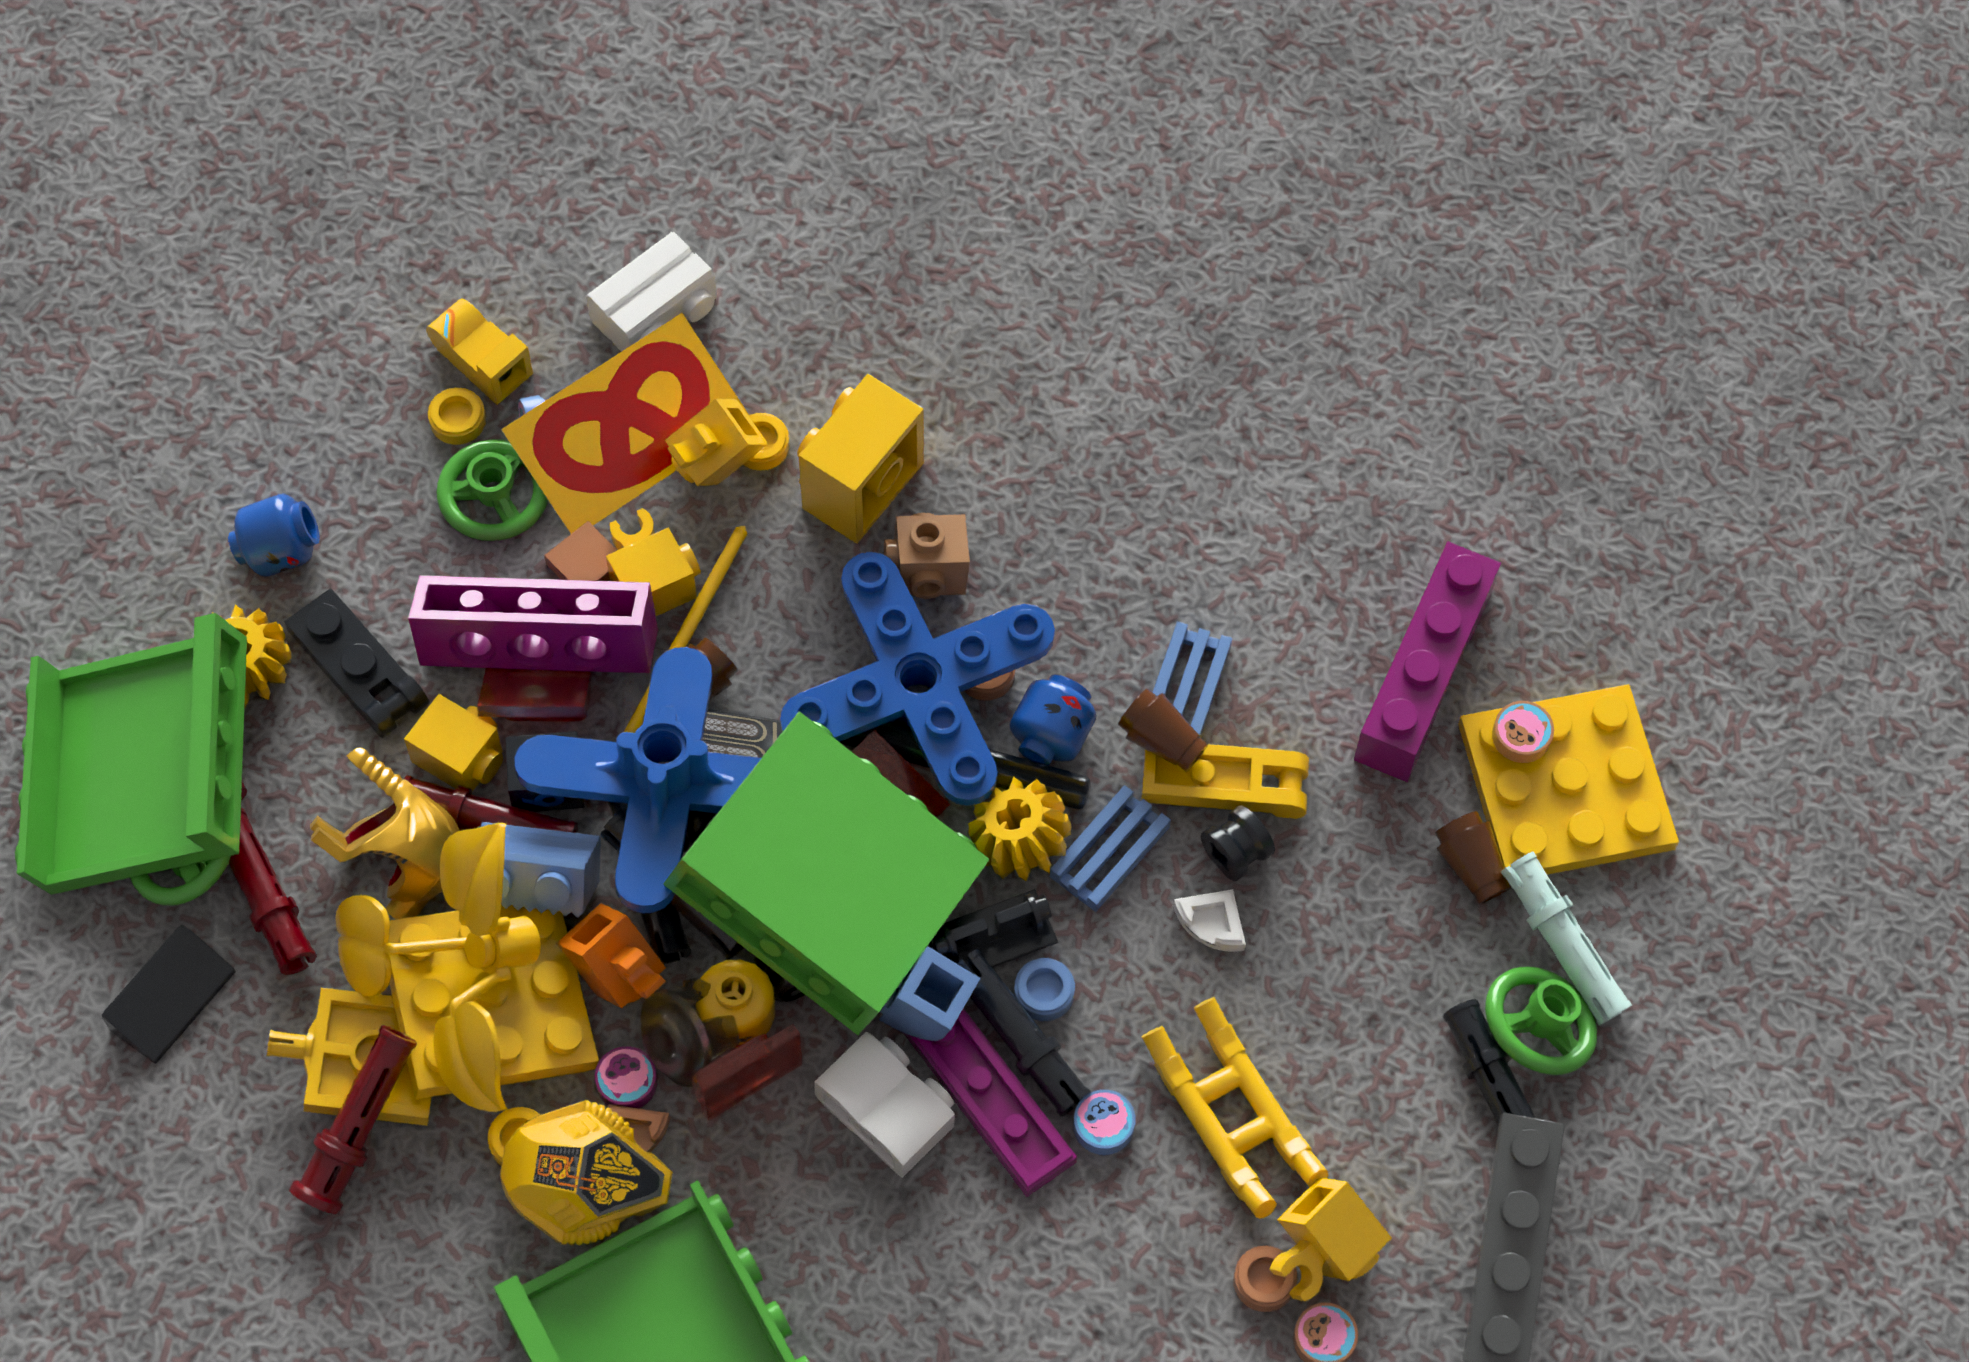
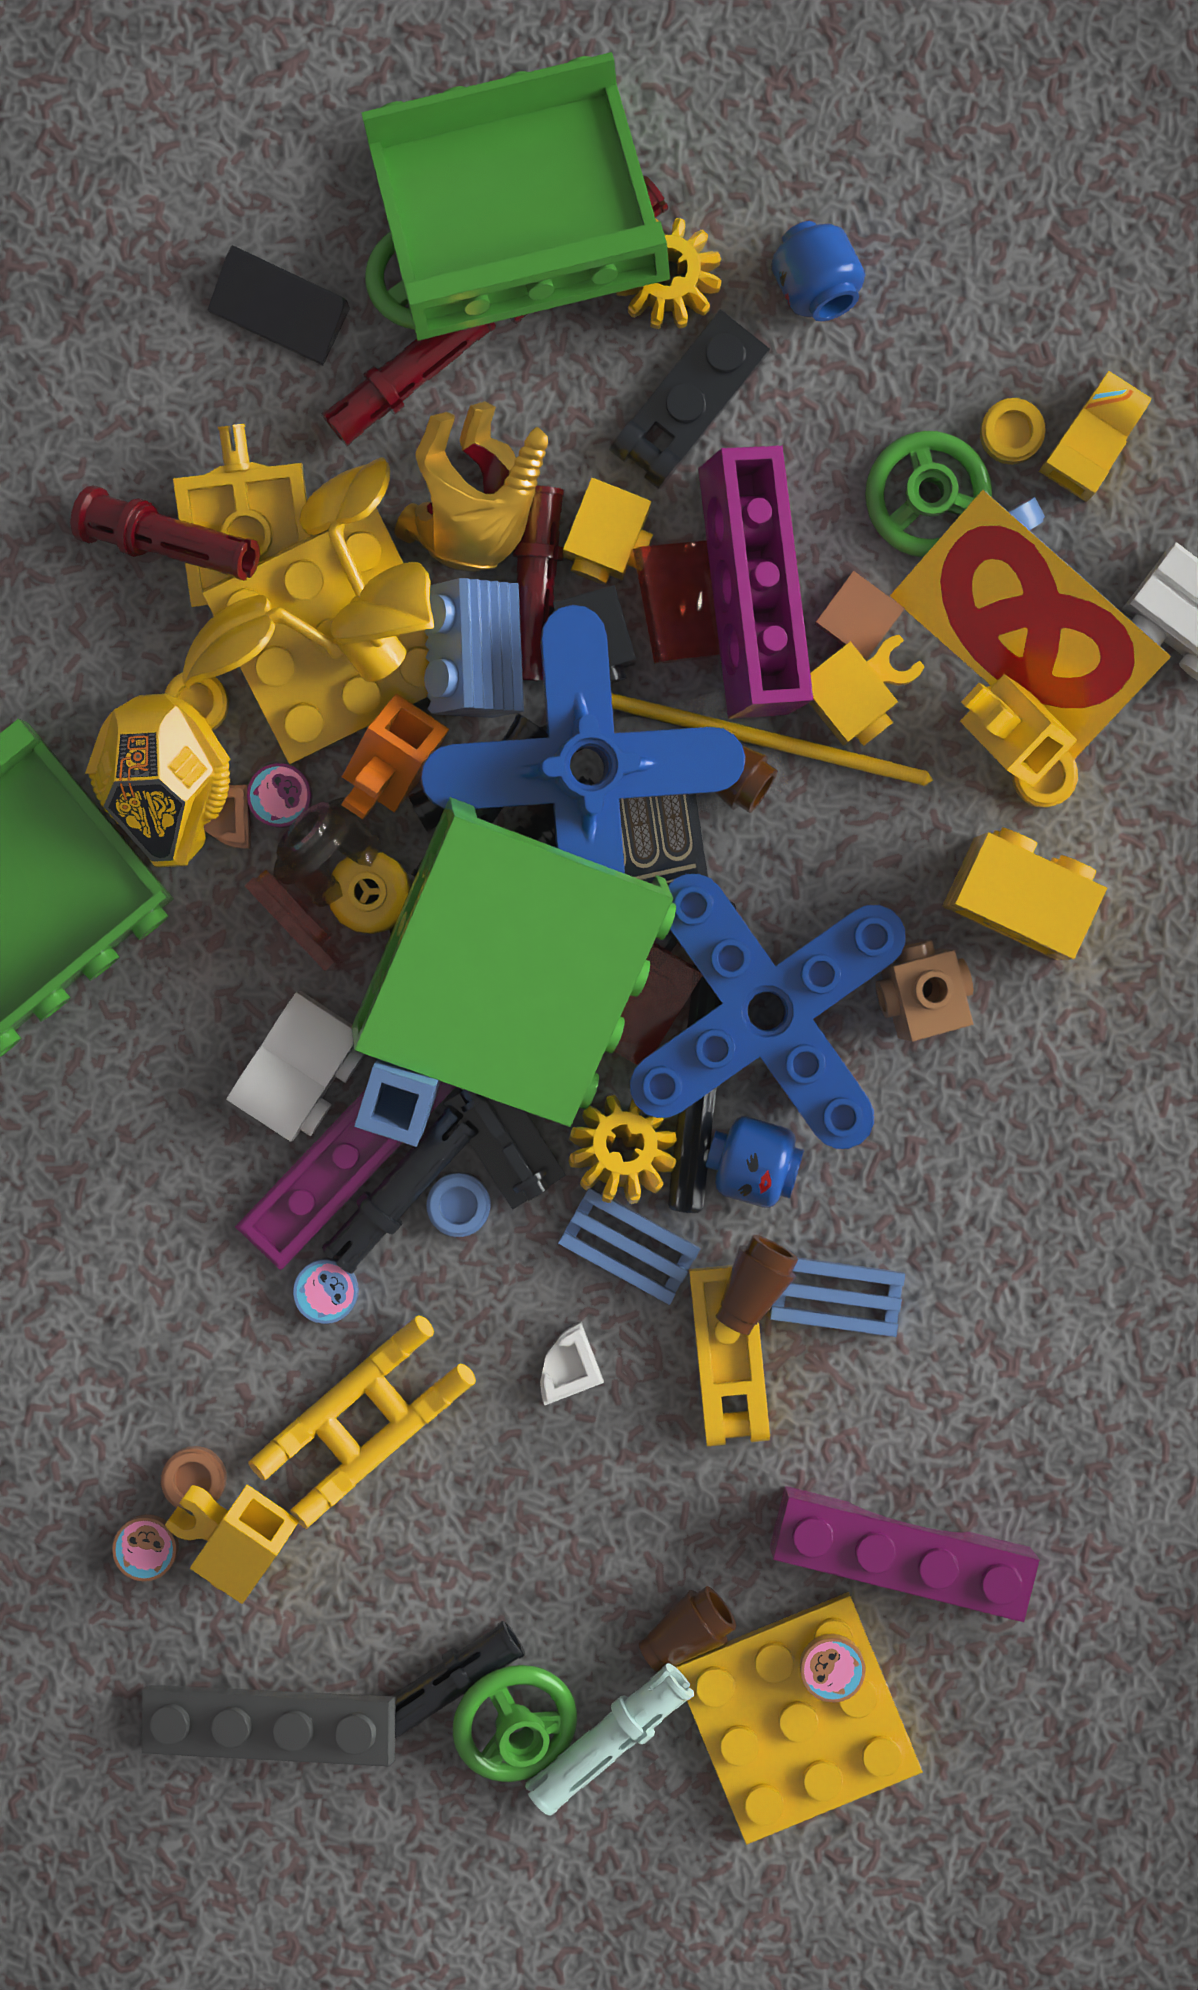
camera: 80 degrees right, 25 degrees up
black wheel [1200,805,1275,881] -> none

